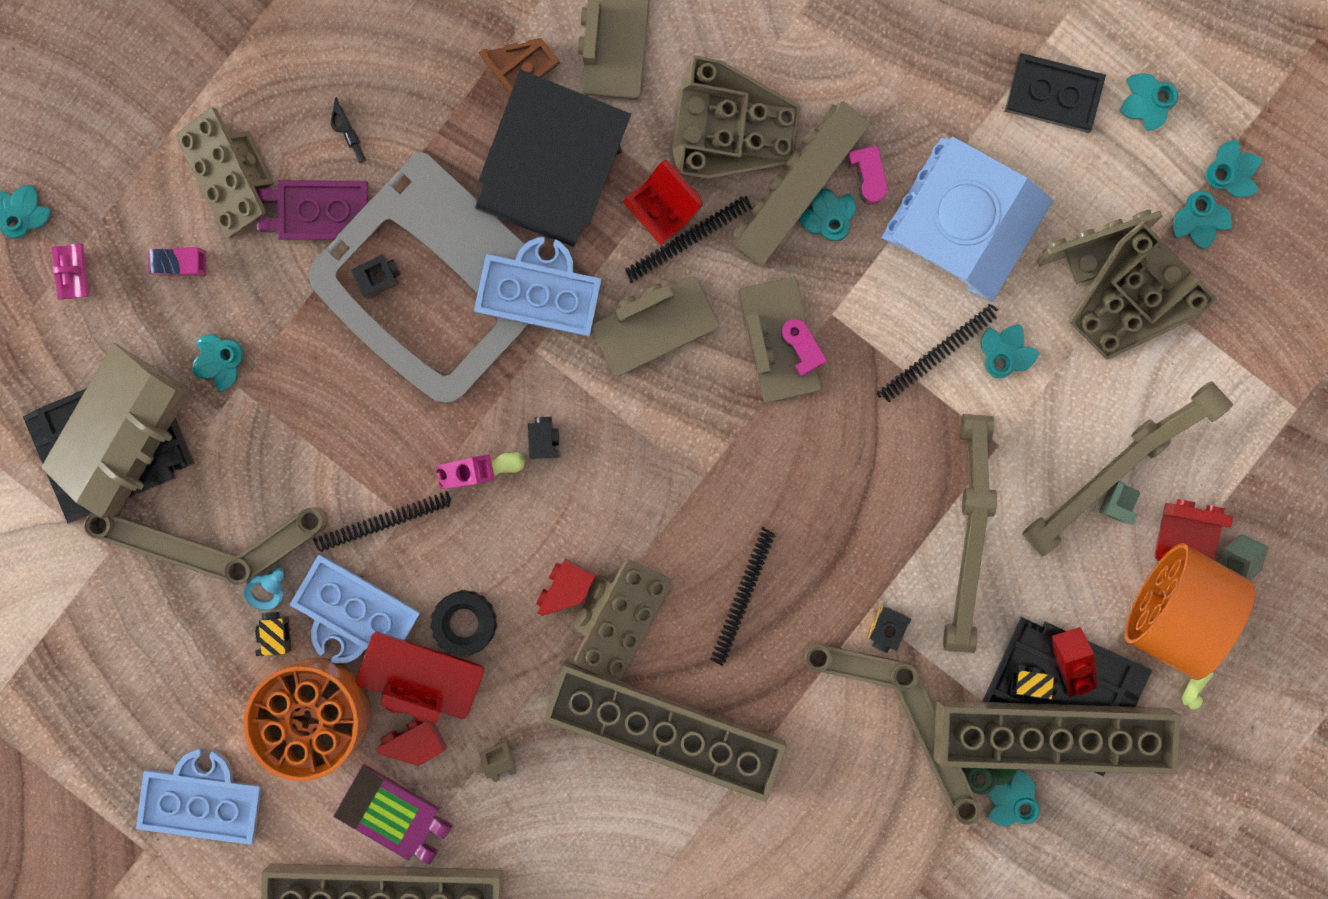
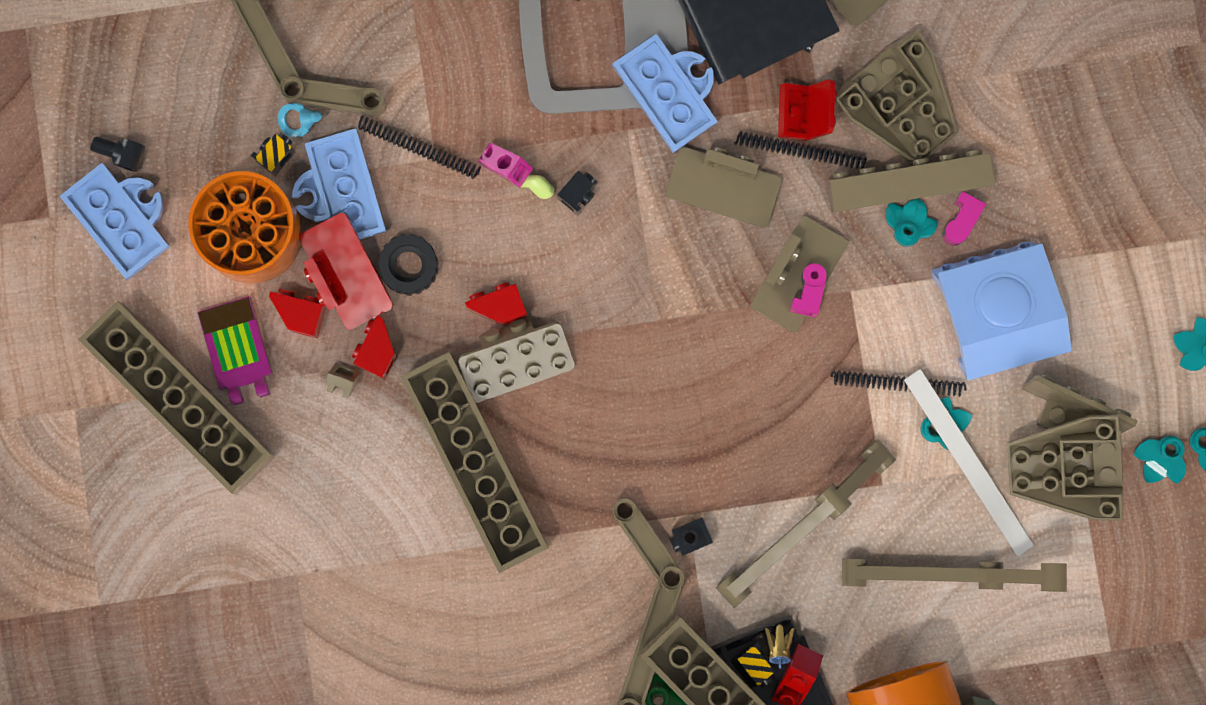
camera: 45 degrees right, 5 degrees down
black piece [710,527,776,666] -> none
black tile [1004,53,1106,133] -> none
sand green panel [1099,481,1140,525] -> none
red bracket [1154,499,1233,561] -> none
none -> black axle [90,137,145,172]
none -> red slope [352,315,397,380]
none -> pearl gold piece [765,625,794,669]
none -> white sticker [904,369,1034,556]

